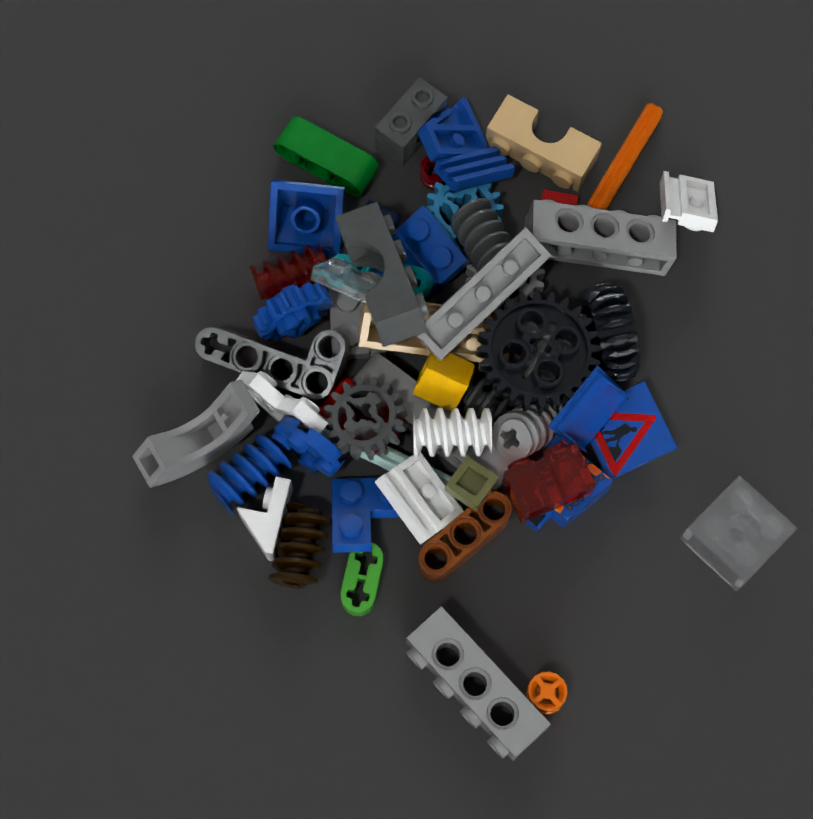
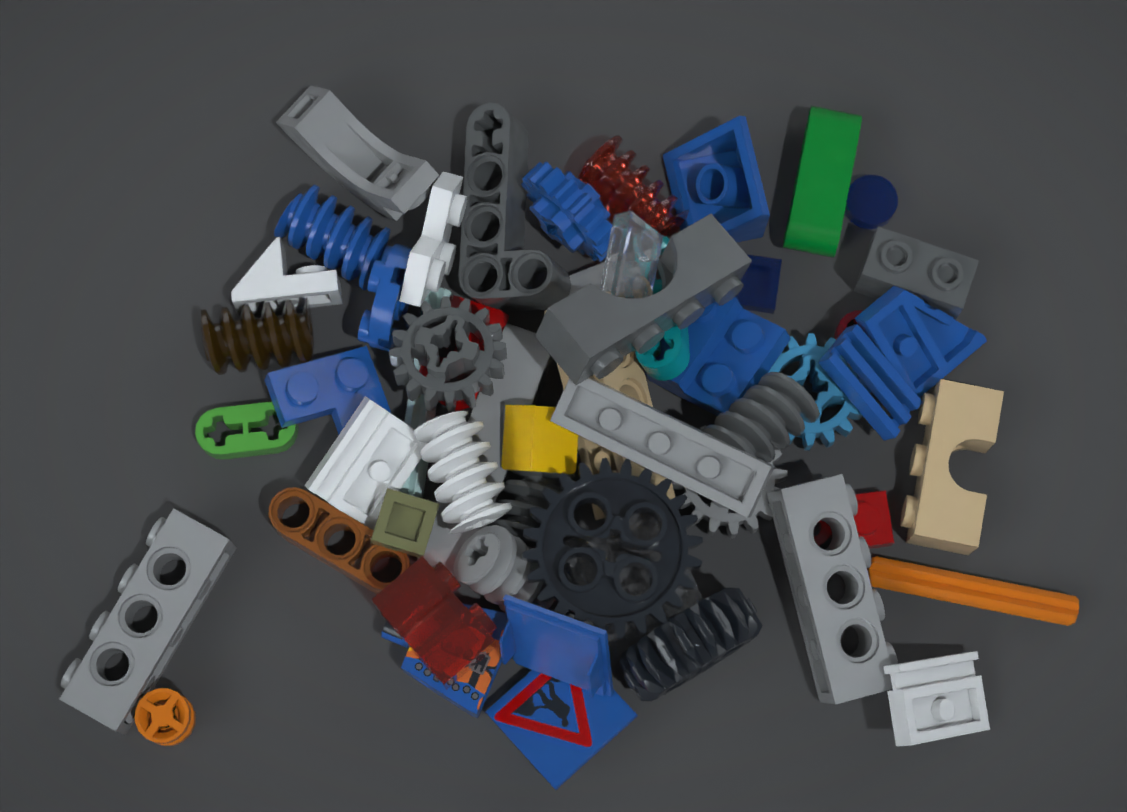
camera: 70 degrees right, 5 degrees up
none -> clear blue tile [845,175,898,229]

